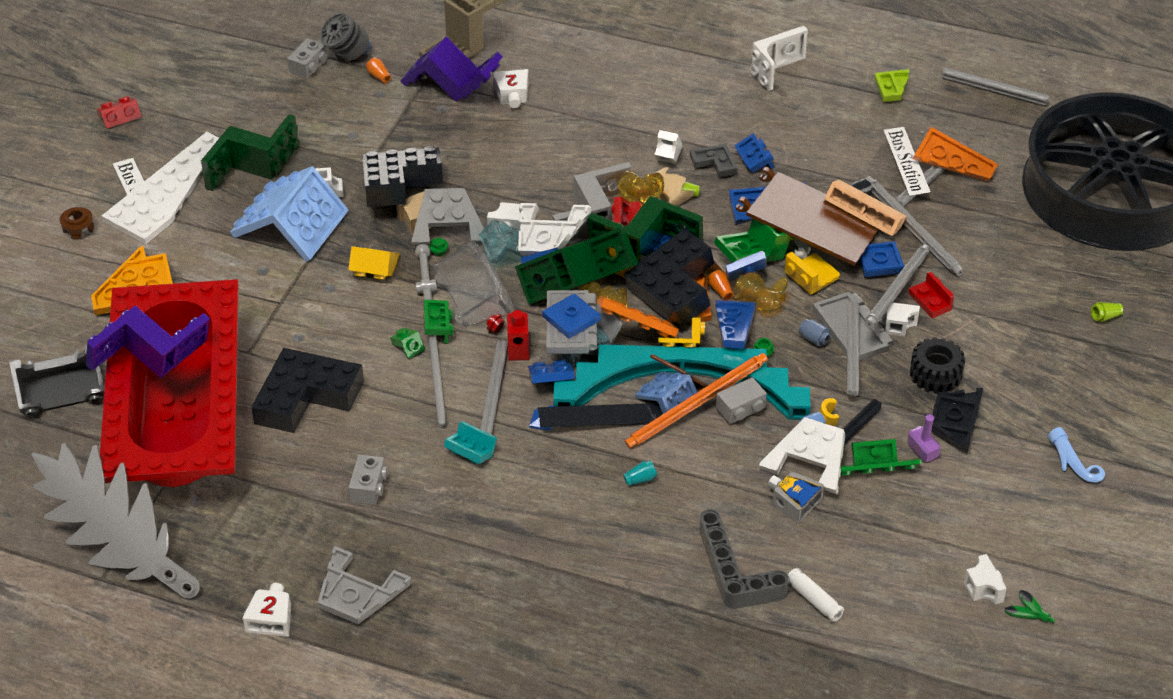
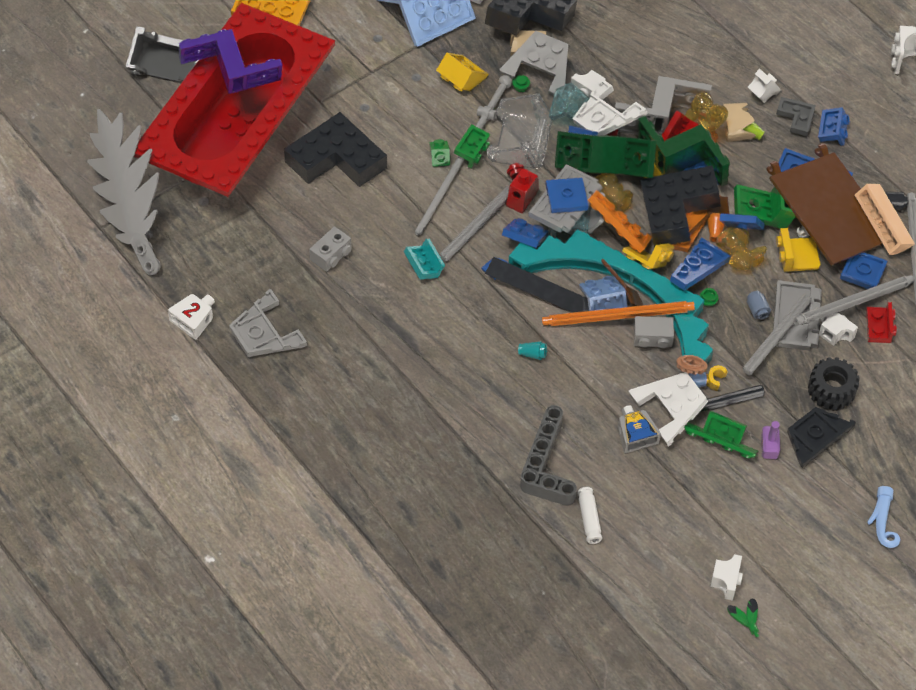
camera: 30 degrees right, 10 degrees up
none -> nougat gear [676,355,707,375]

